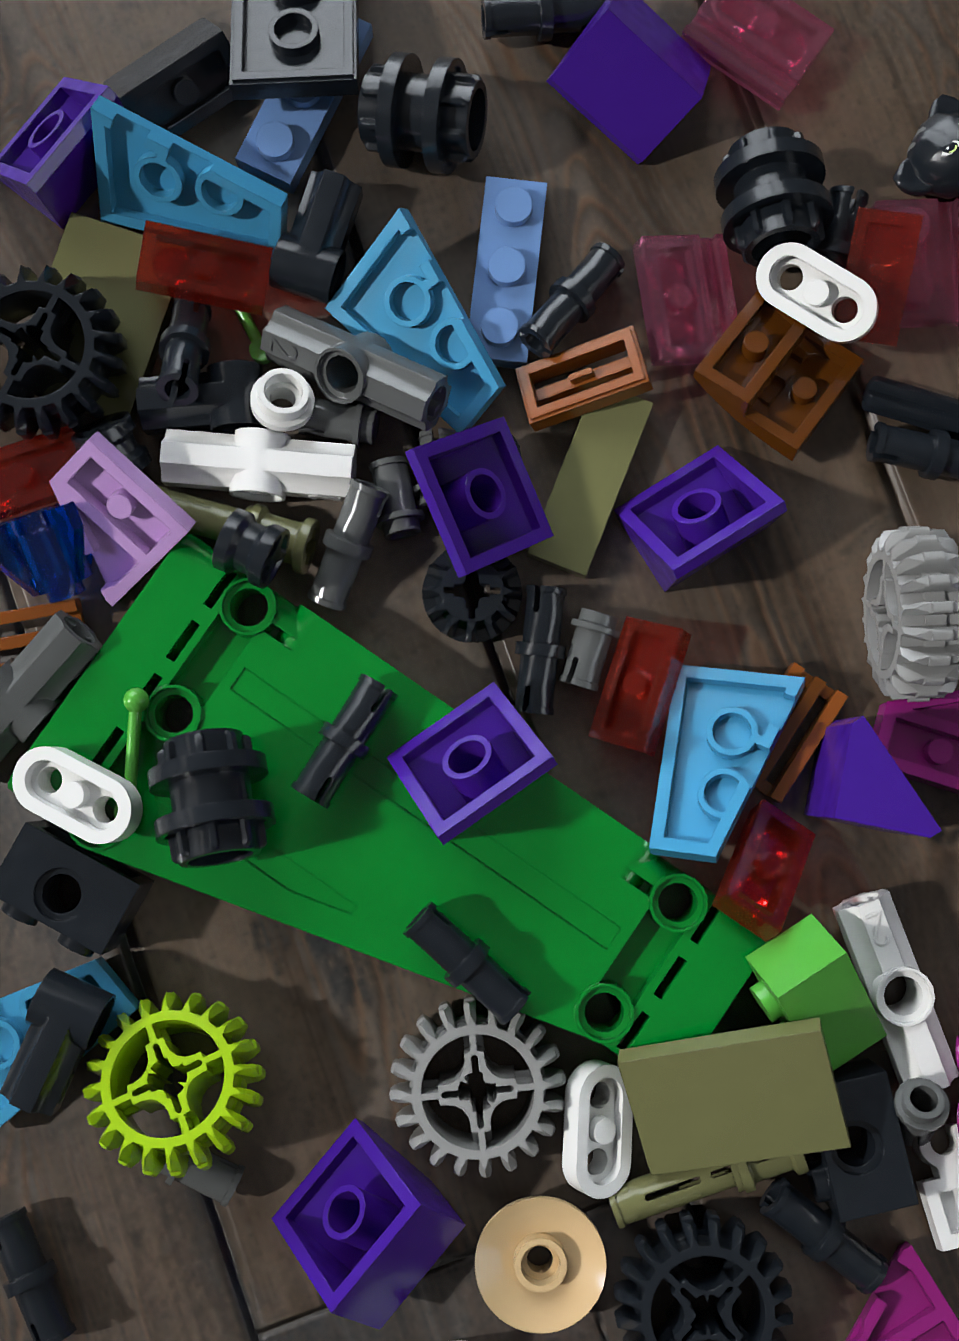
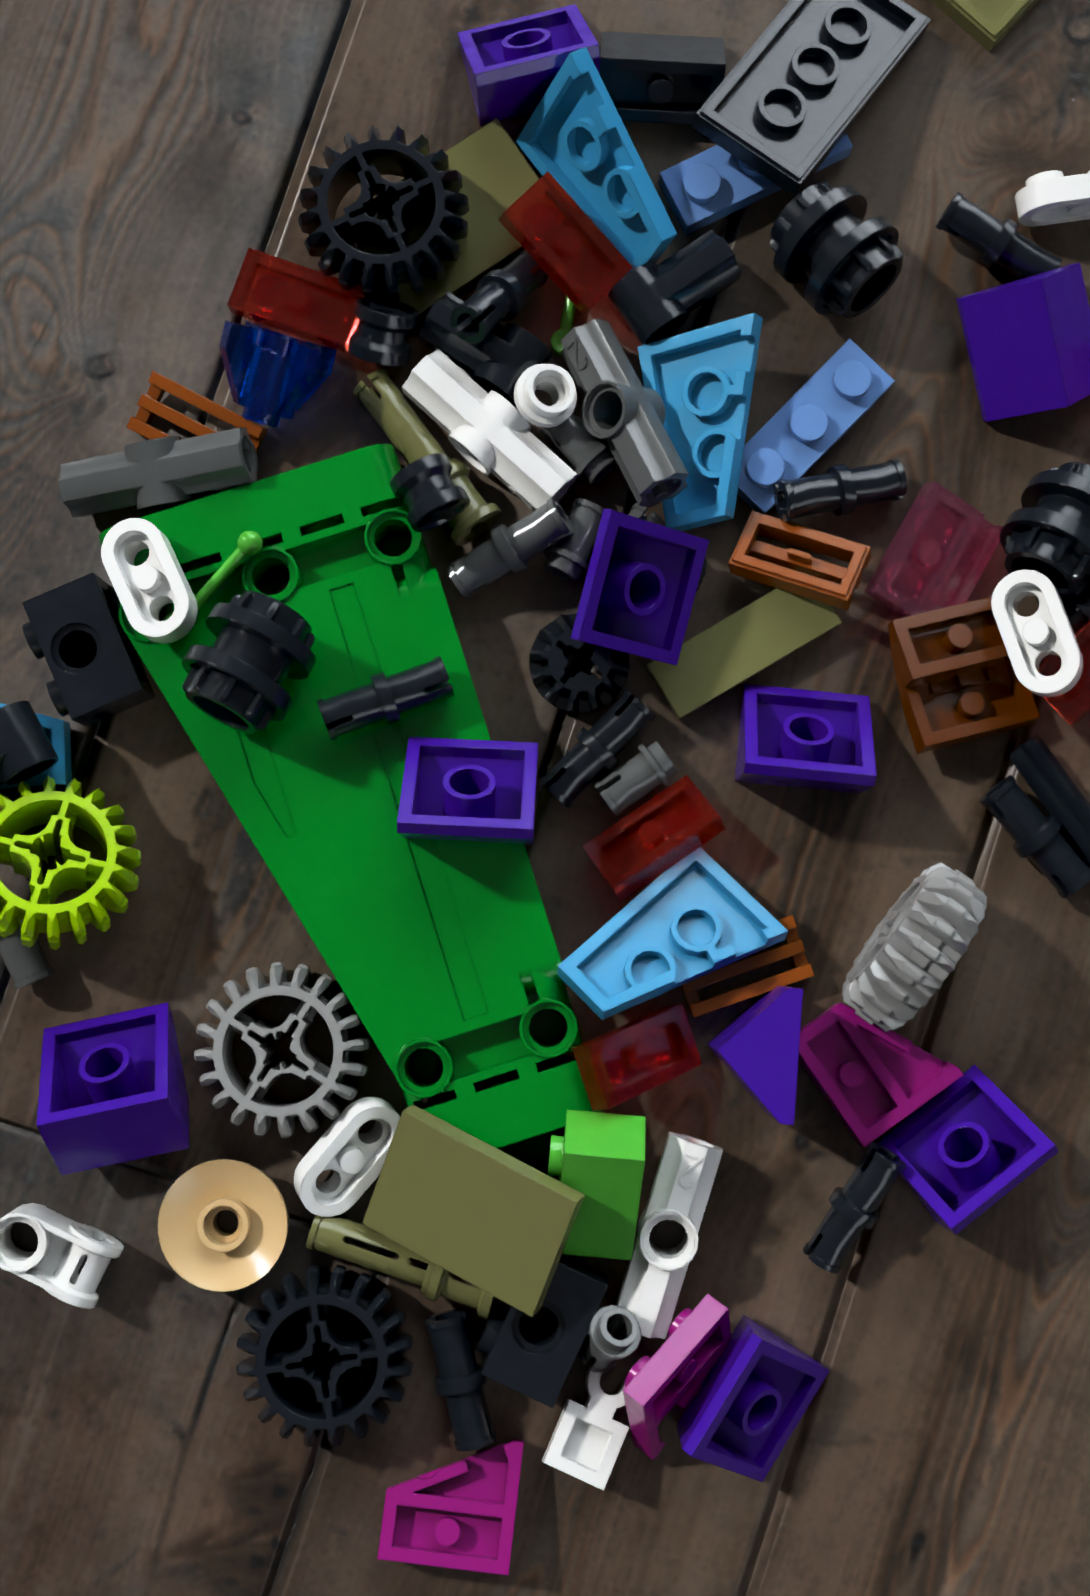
camera: 40 degrees right, 0 degrees up
lavender wing [49,431,196,607] -> none
black pin [403,901,531,1025] -> none

